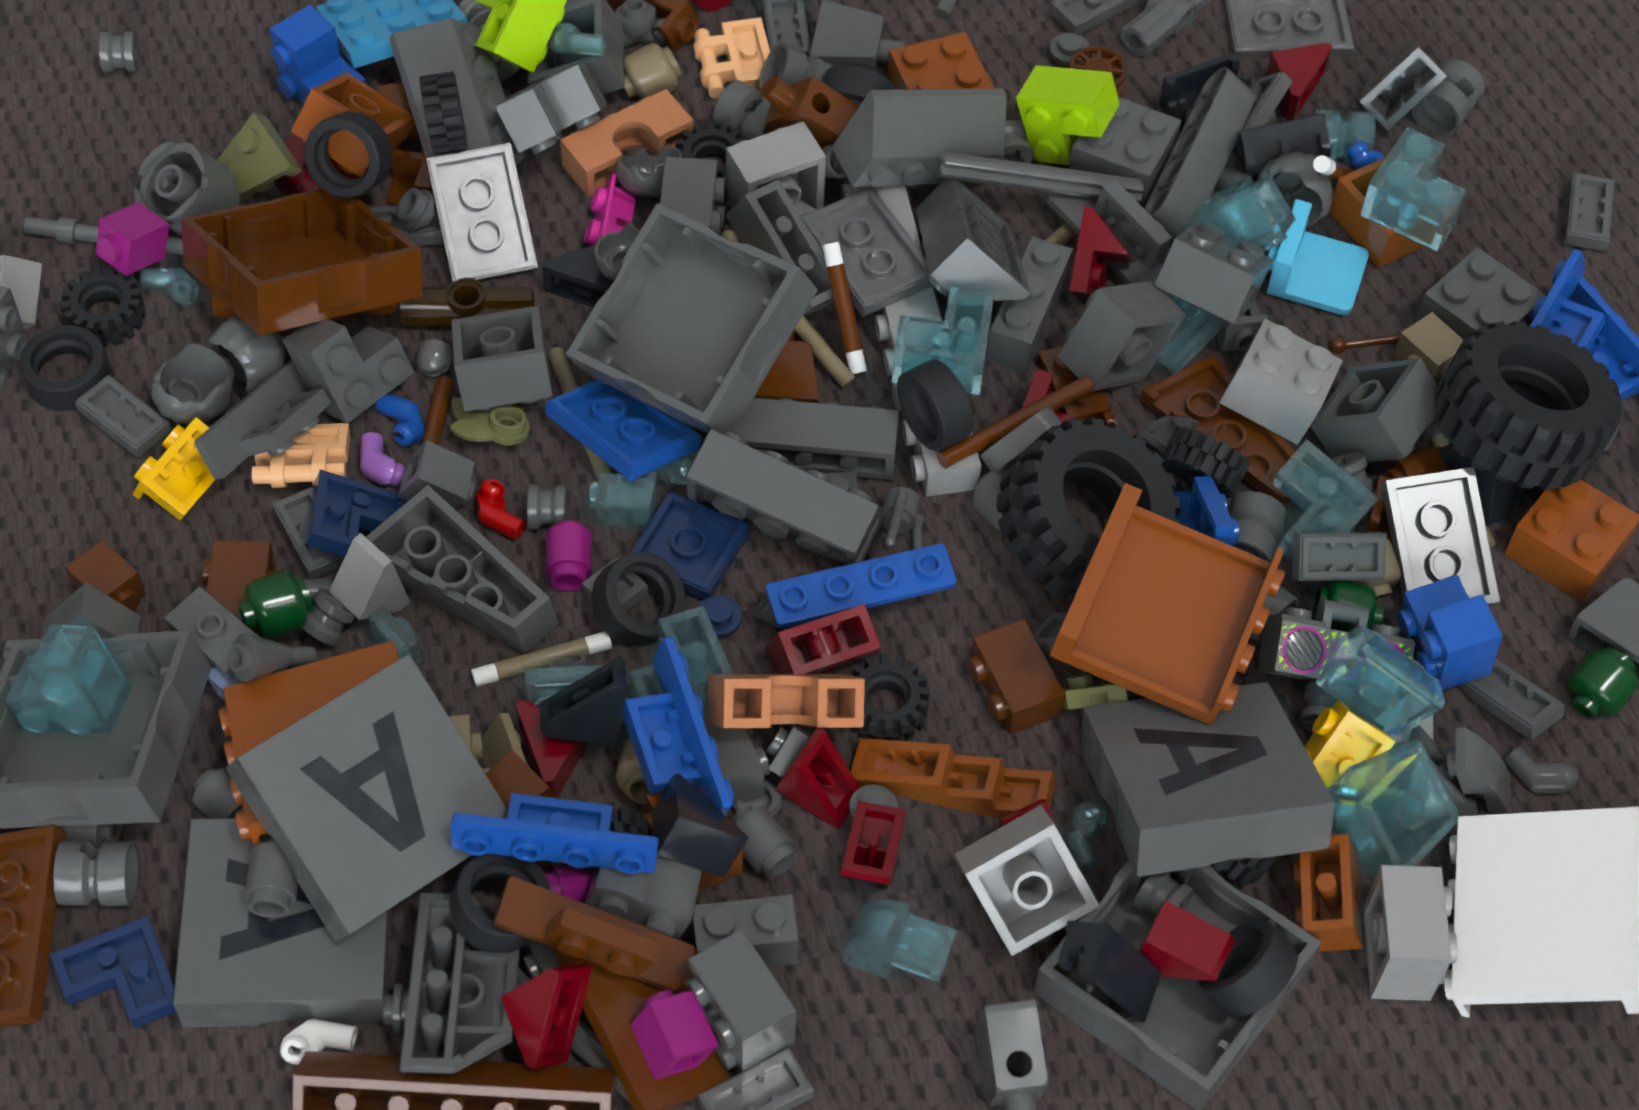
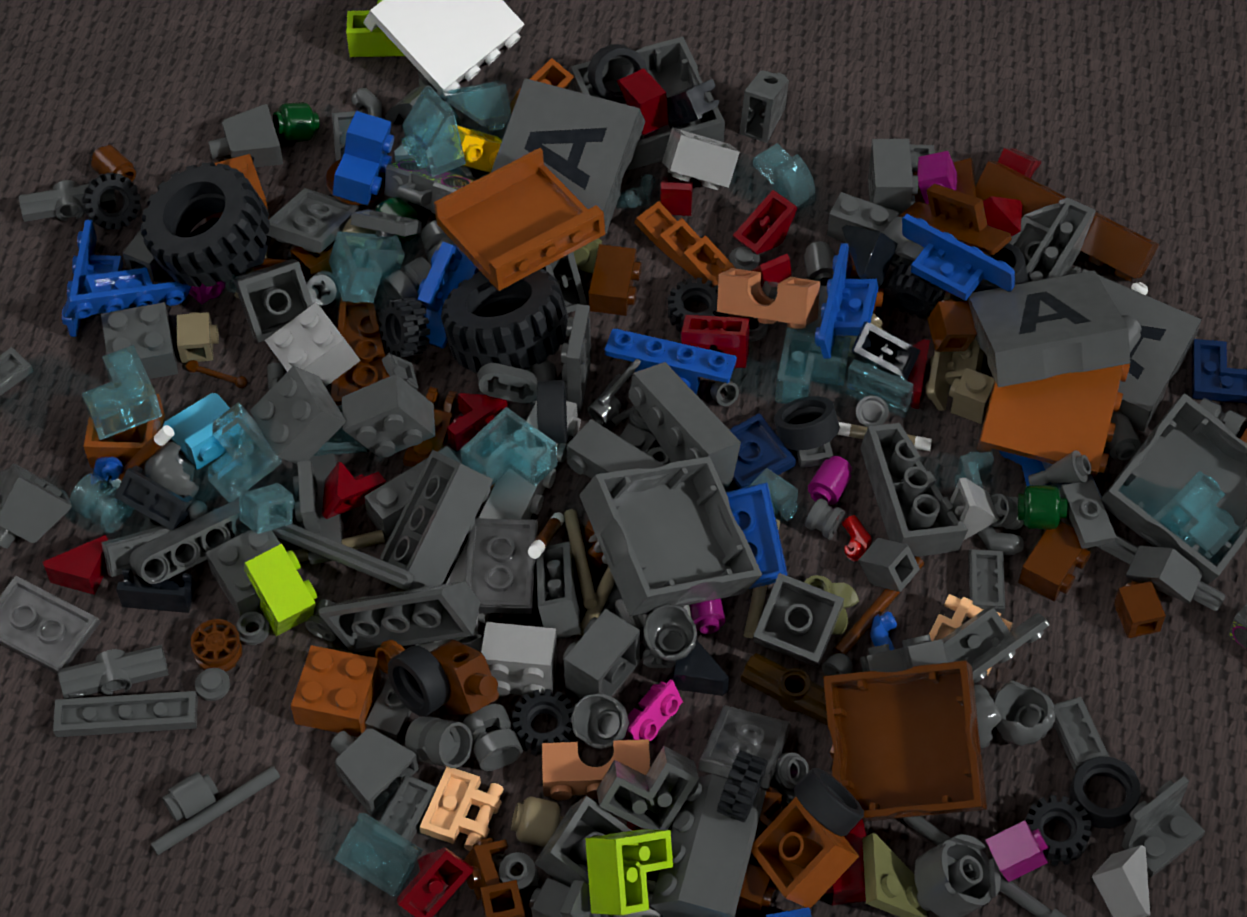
camera: 145 degrees left, 0 degrees up
yellow bracket [132,417,216,521] -> none
clear light blue arm [141,268,199,305] -> none
dark blue plate [306,469,407,557] -> none
medium lavender arm [360,432,405,487] -> none
clear light blue arm [552,23,606,56] -> none
dark blue plate [695,595,742,638] -> none
reddish brown bar [937,375,1095,468] -> none
light grey brick [1362,865,1458,1001] -> none
none -> clear light blue brick [239,483,295,534]
none -> dark grey plate [561,304,591,414]

